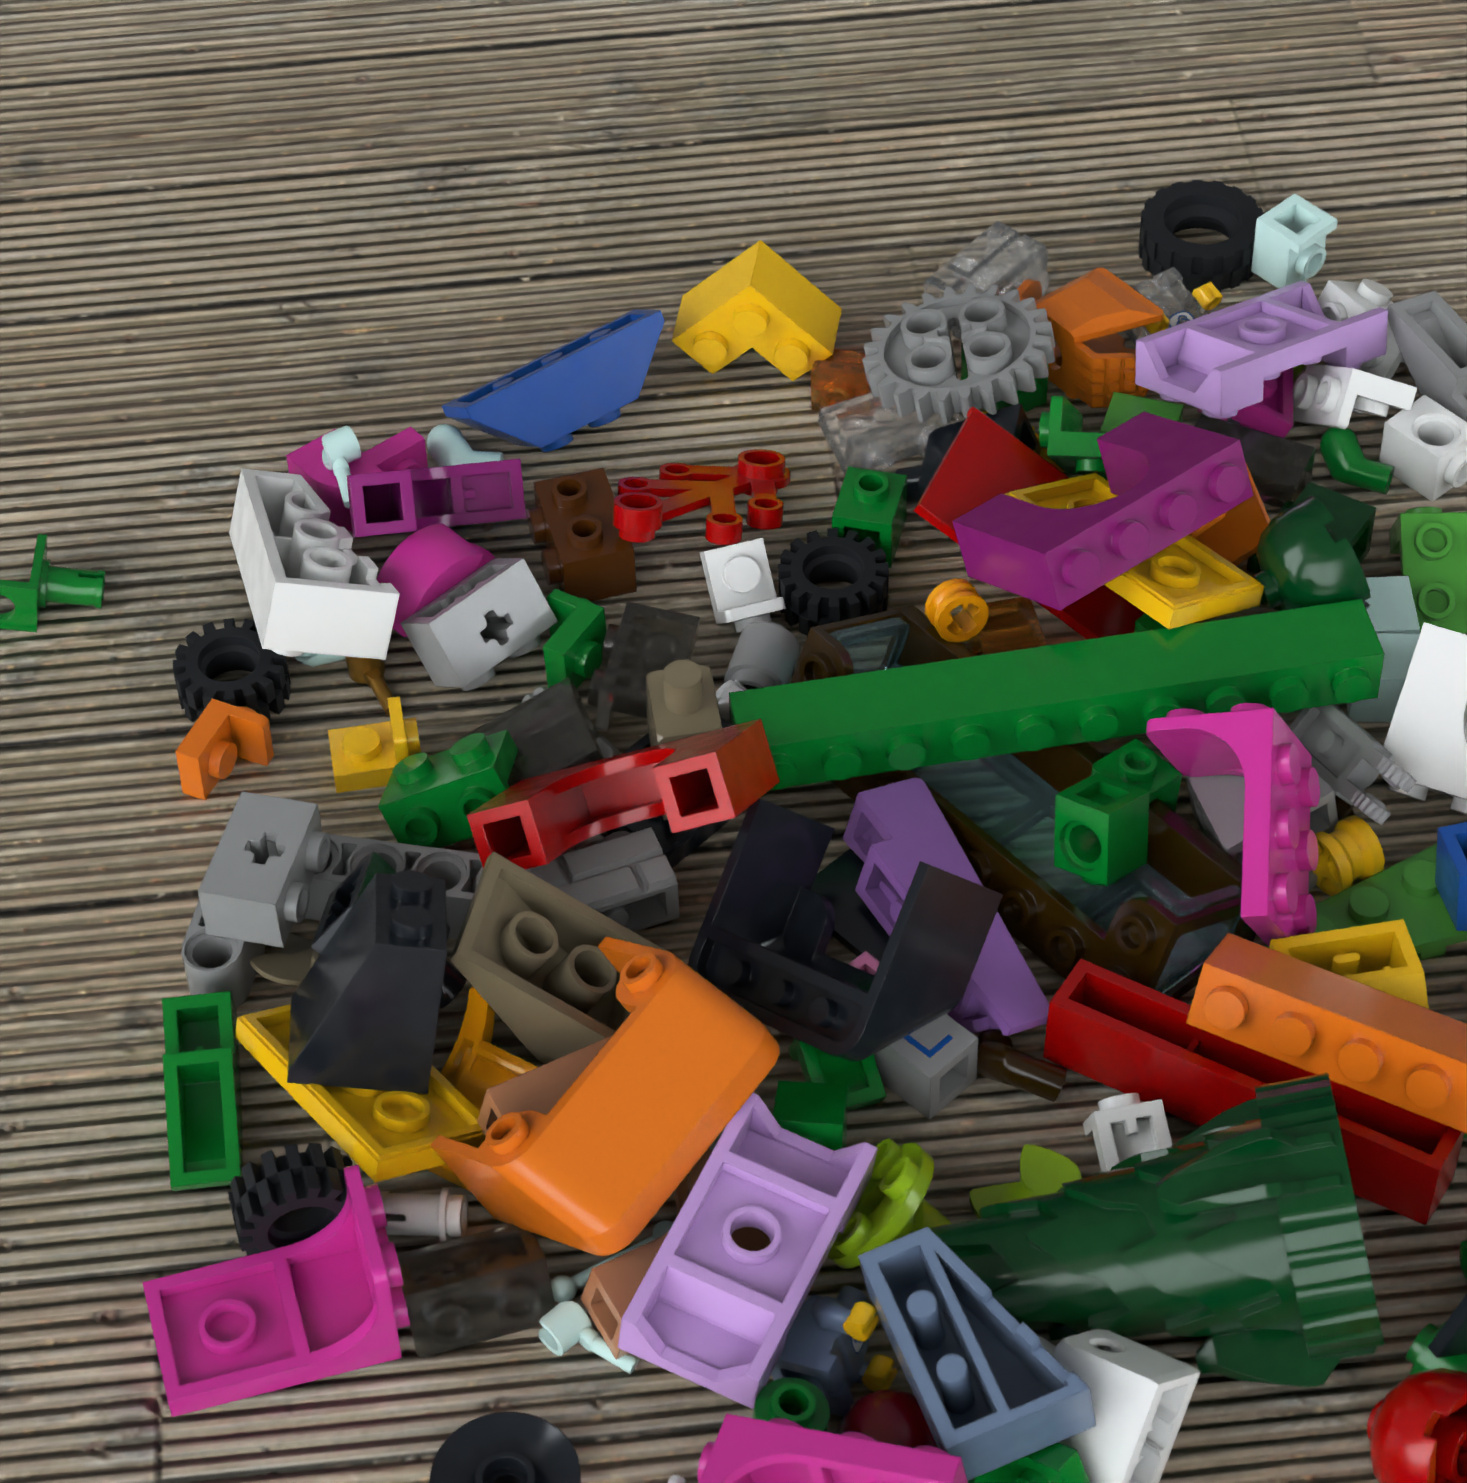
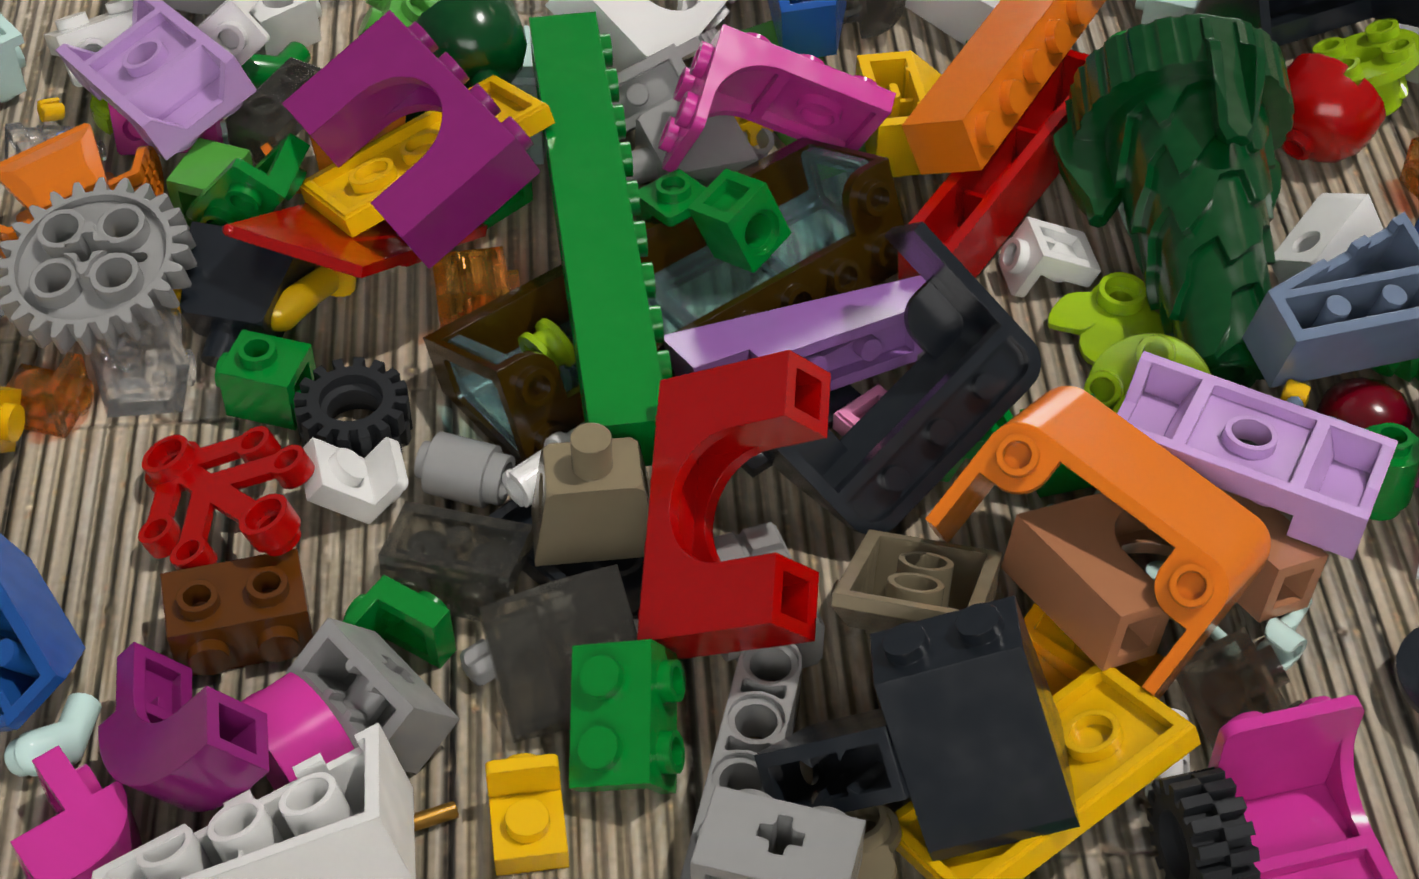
camera: 90 degrees left, 0 degrees up
light aqua hand [322,425,361,509] -> none
light orange bush [925,578,989,643] -> none

